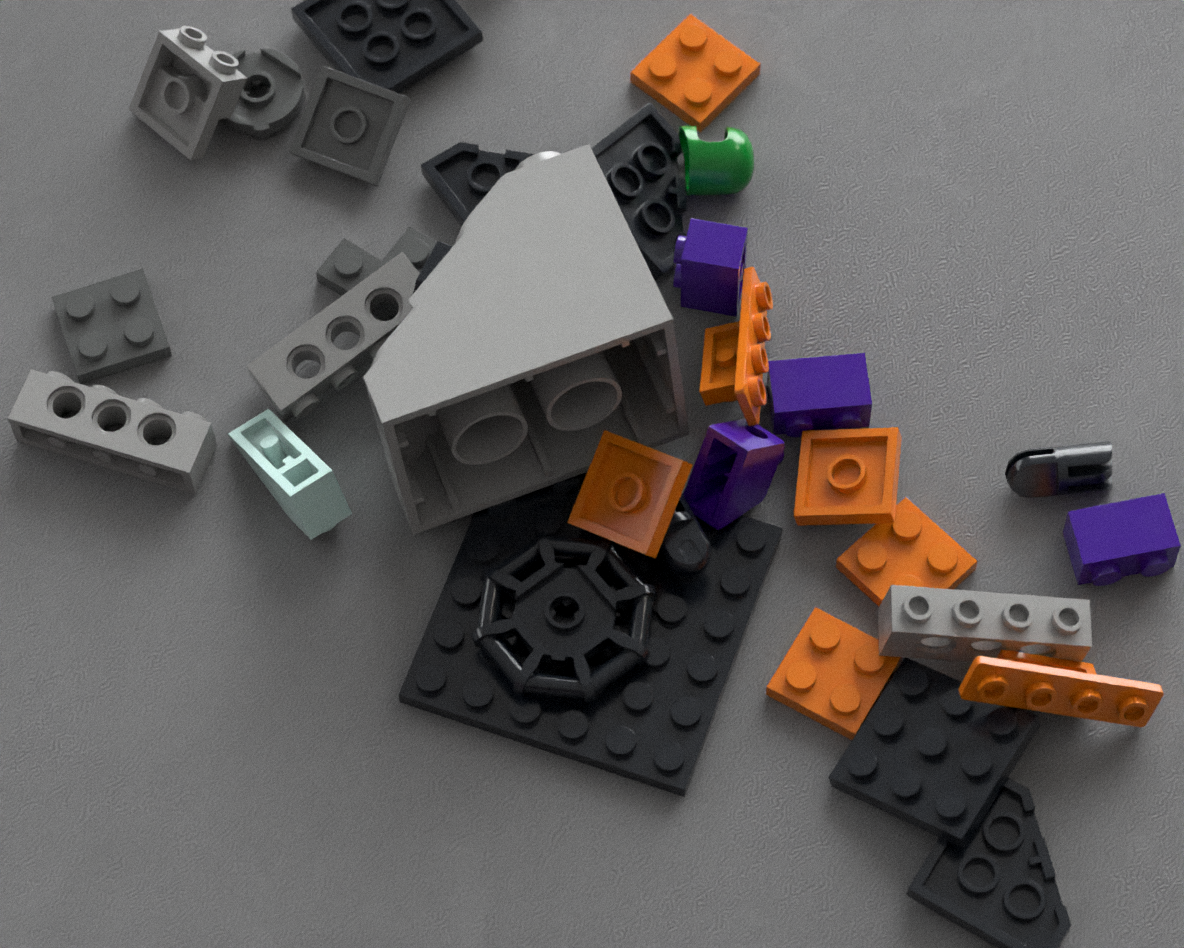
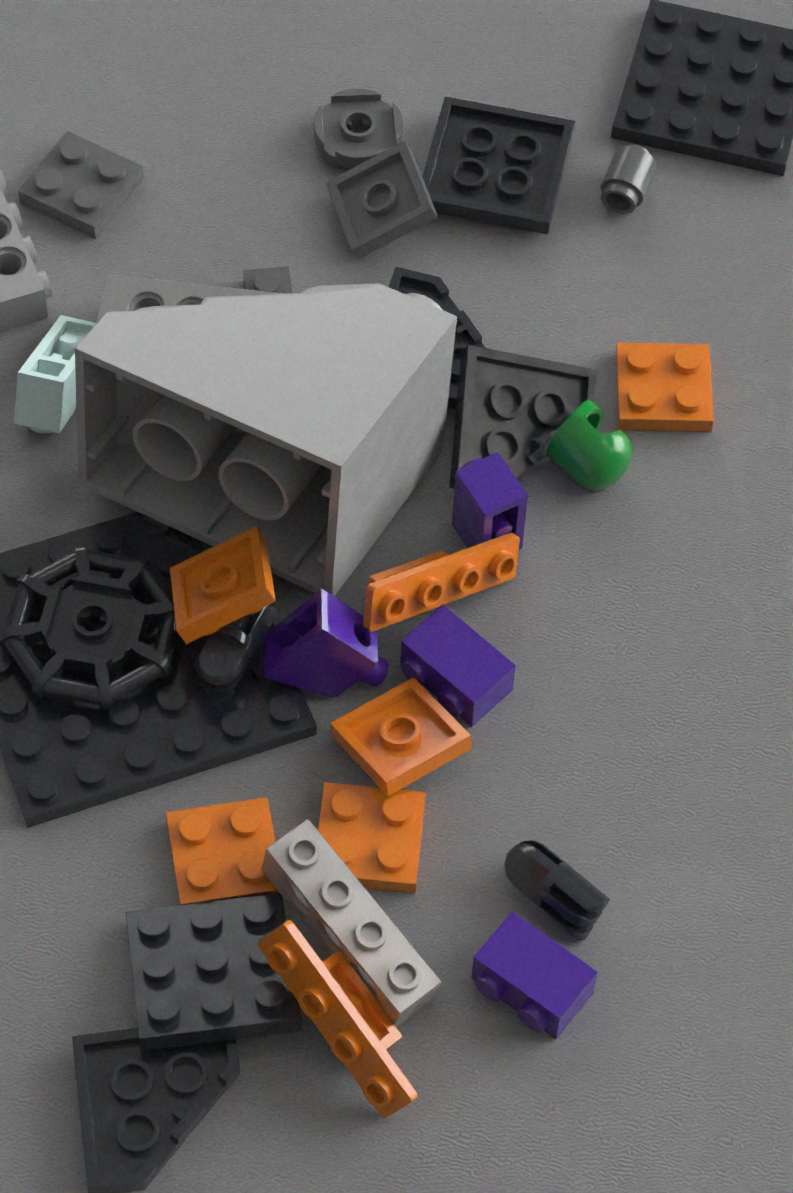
camera: 45 degrees right, 5 degrees down
light grey plate [128,26,247,160] -> none

